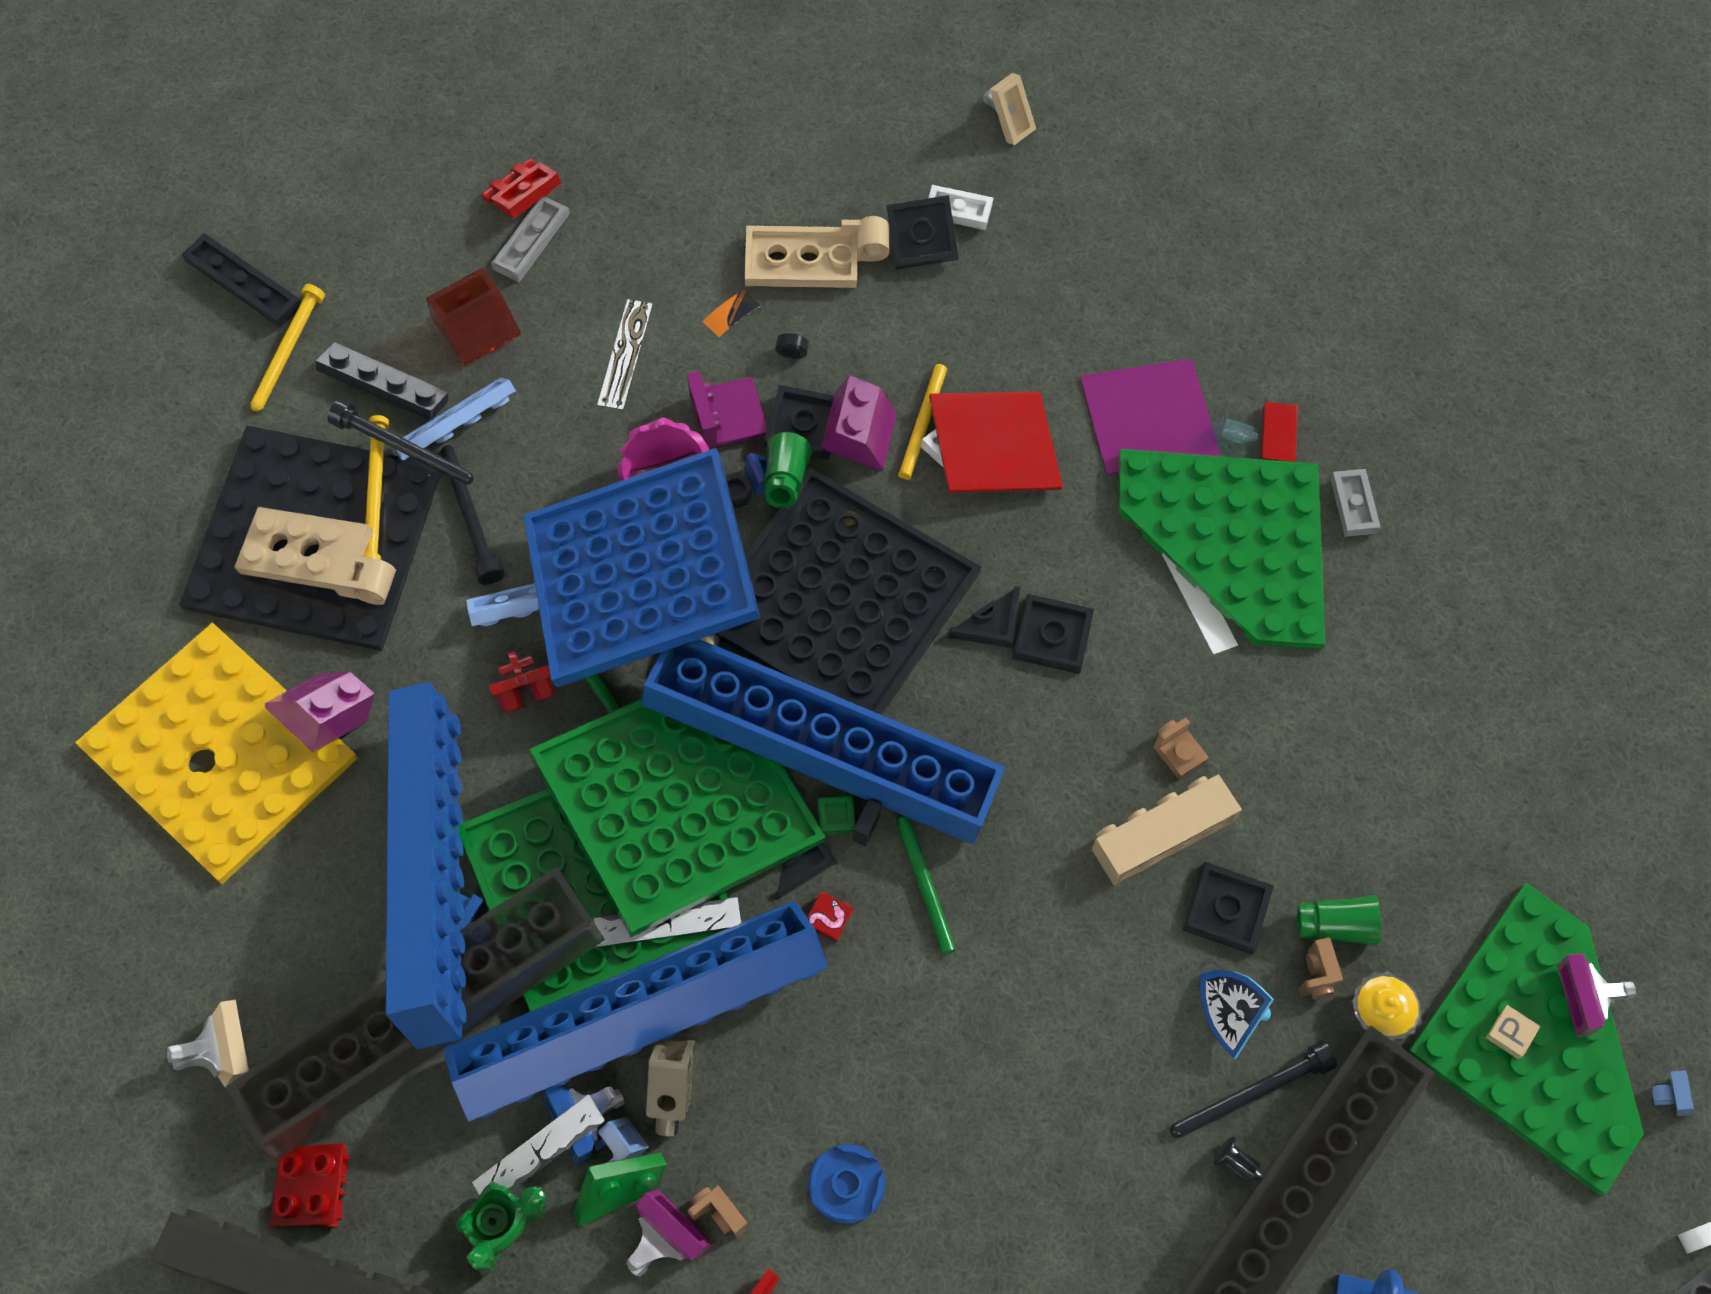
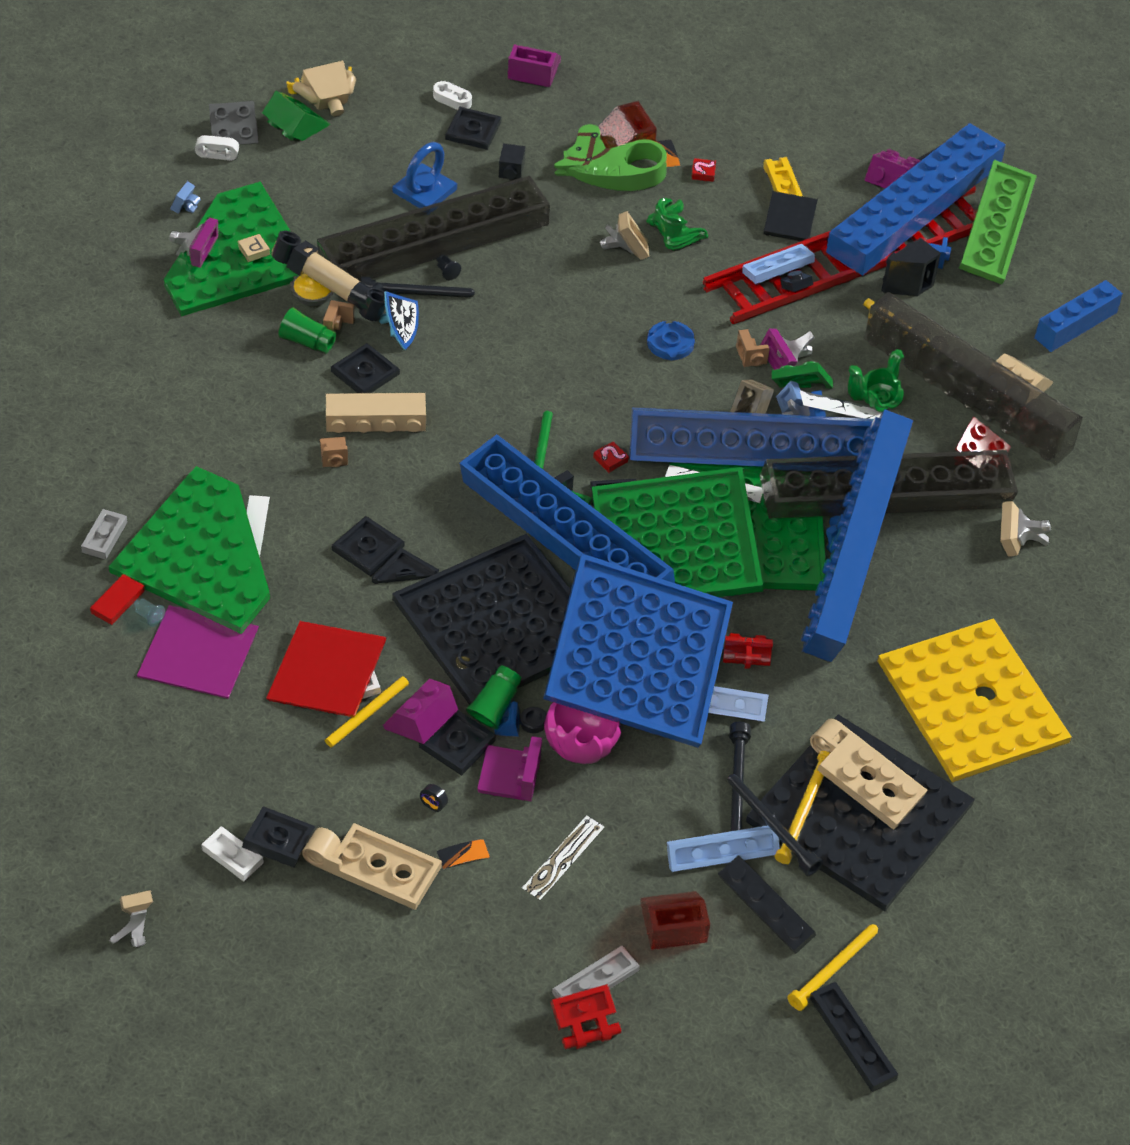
camera: 155 degrees left, 15 degrees down
magenta slope [265,672,374,752] -> none
none -> black piece [271,230,386,321]

